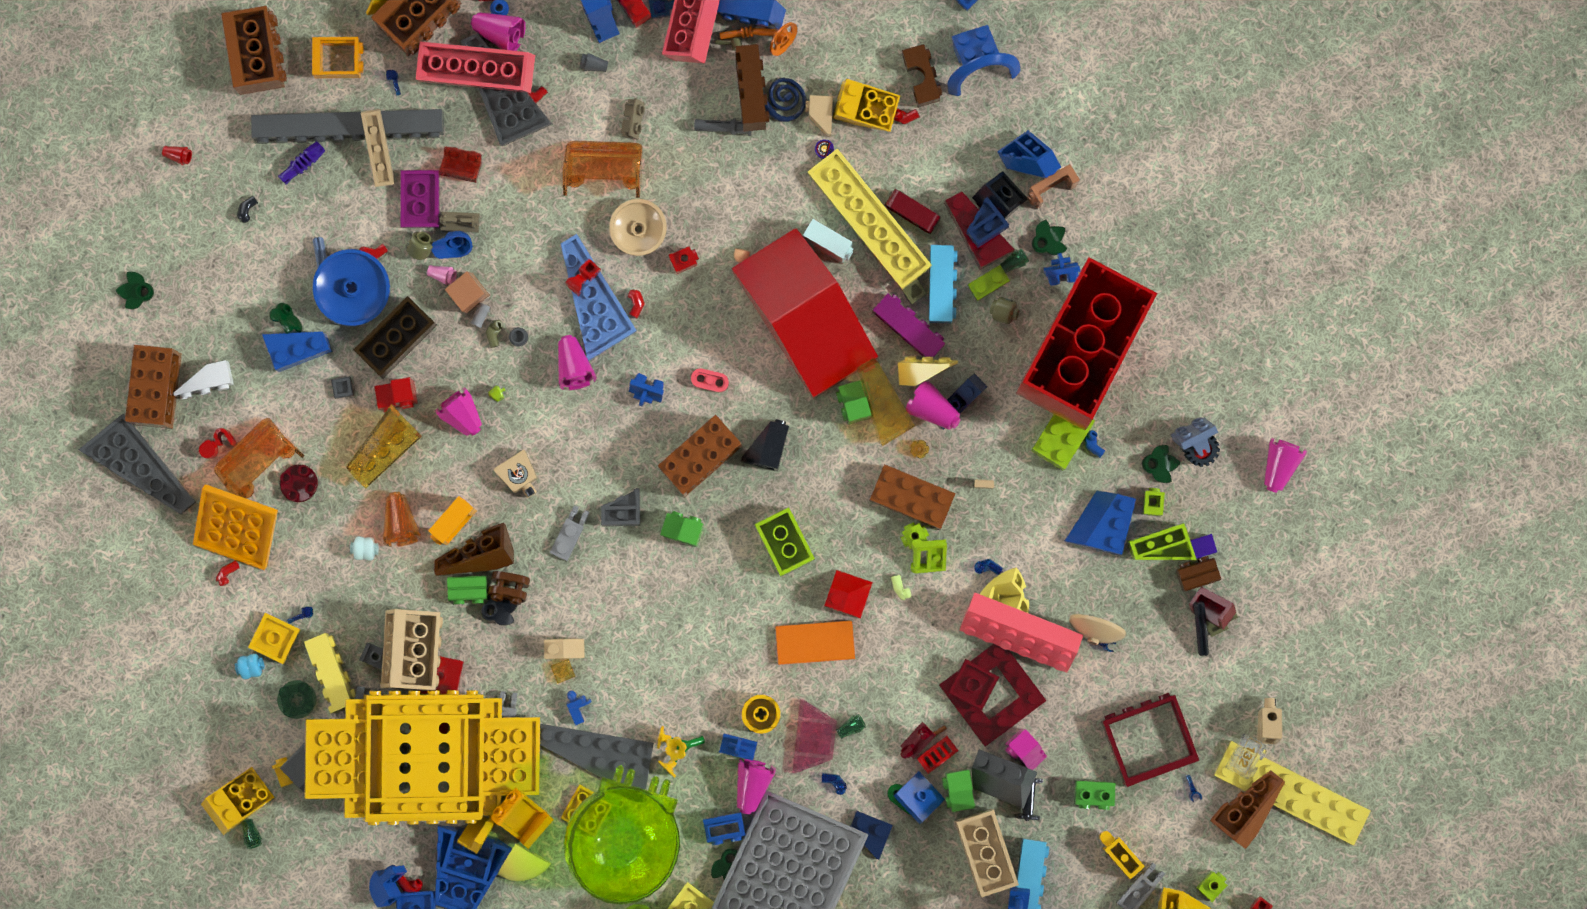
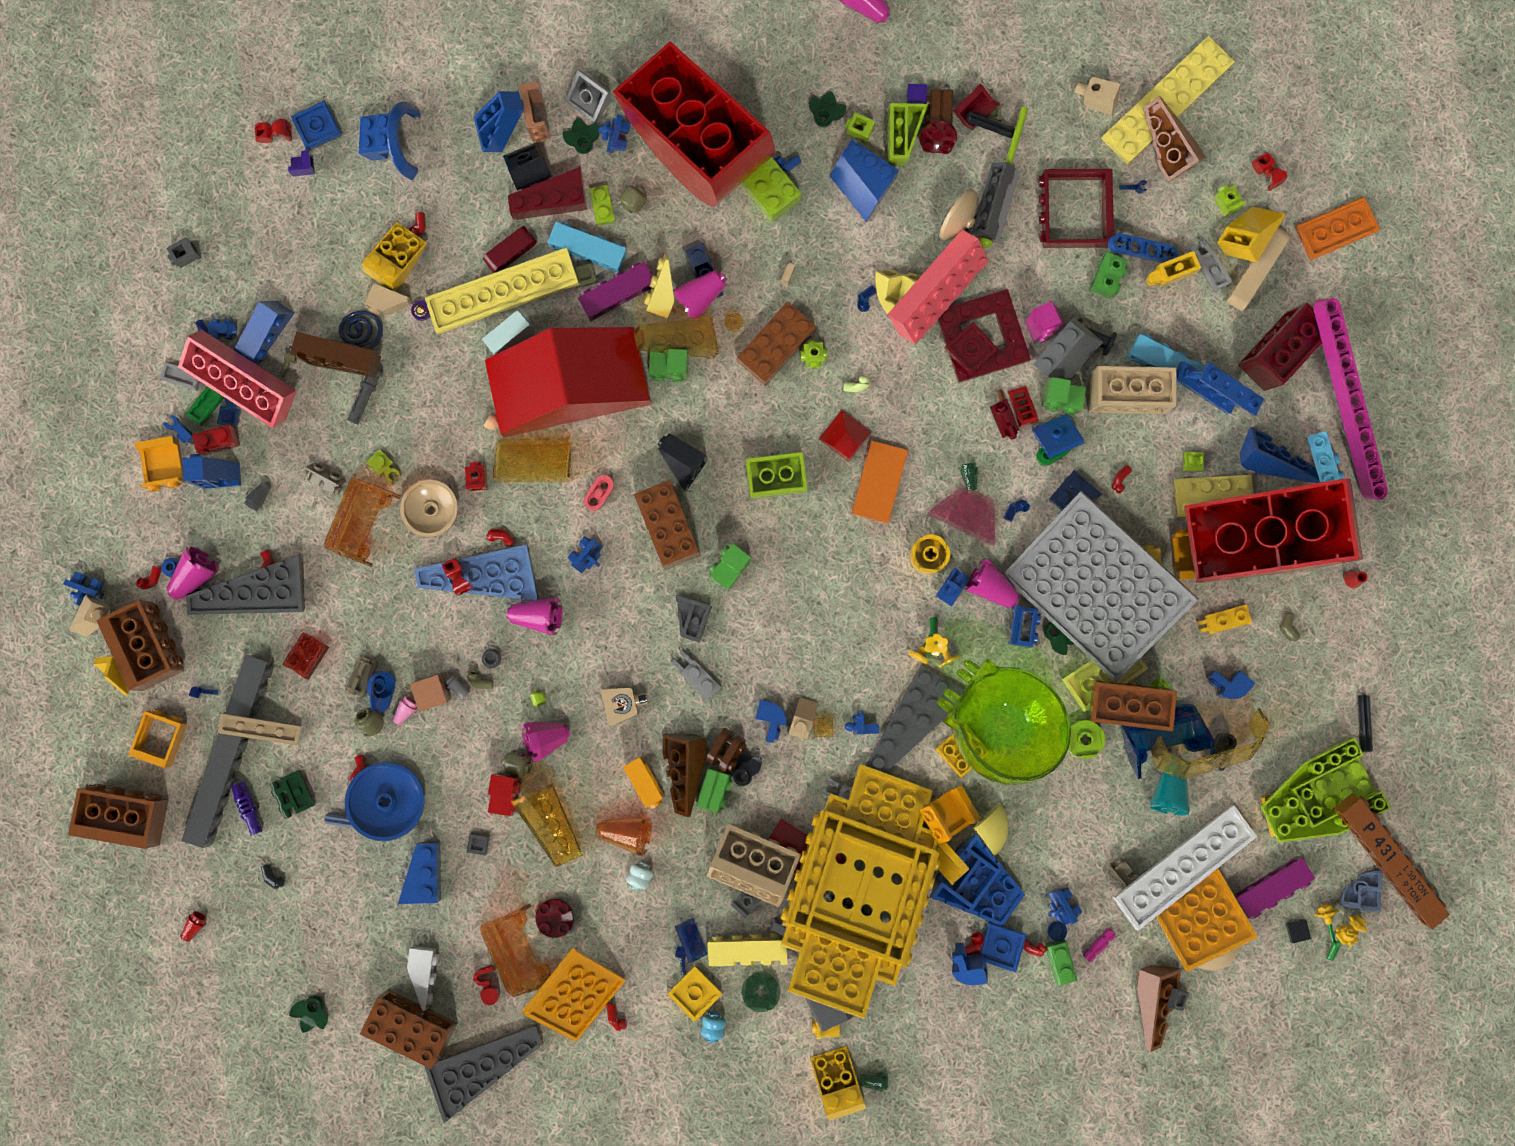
camera: 70 degrees left, 0 degrees up
dark green plate [269,303,302,334] -> none
dark brown brick [353,296,437,379] -> none
magenta plate [400,170,440,228] -> none
coral brick [415,42,535,93] -> none
orange dish [720,22,797,56] -> none
reddish brown arch [902,44,943,108] -> none
lime plate [911,539,947,574] -> none
dark blue wing [967,197,1009,248] -> none
clear green cone [1000,248,1029,273] -> none
sand blue plate [1170,417,1220,467] -> none
clear brick [1225,734,1267,779] -> none
none -> dark green plate [270,770,316,819]
none -> lime plate [366,449,401,483]
none -> clear yellow windscreen [493,438,573,483]
none -> olive head [502,750,533,778]
none -> light grey slope [565,69,612,123]
none -> clear blue plate [674,918,708,963]
none -> blue brick [756,700,786,743]
none -> dark red dish [920,121,957,154]
none -> dark grey piece [972,107,1028,248]
none -> blue beam [1108,233,1178,263]
none -> red arm [1112,465,1132,494]

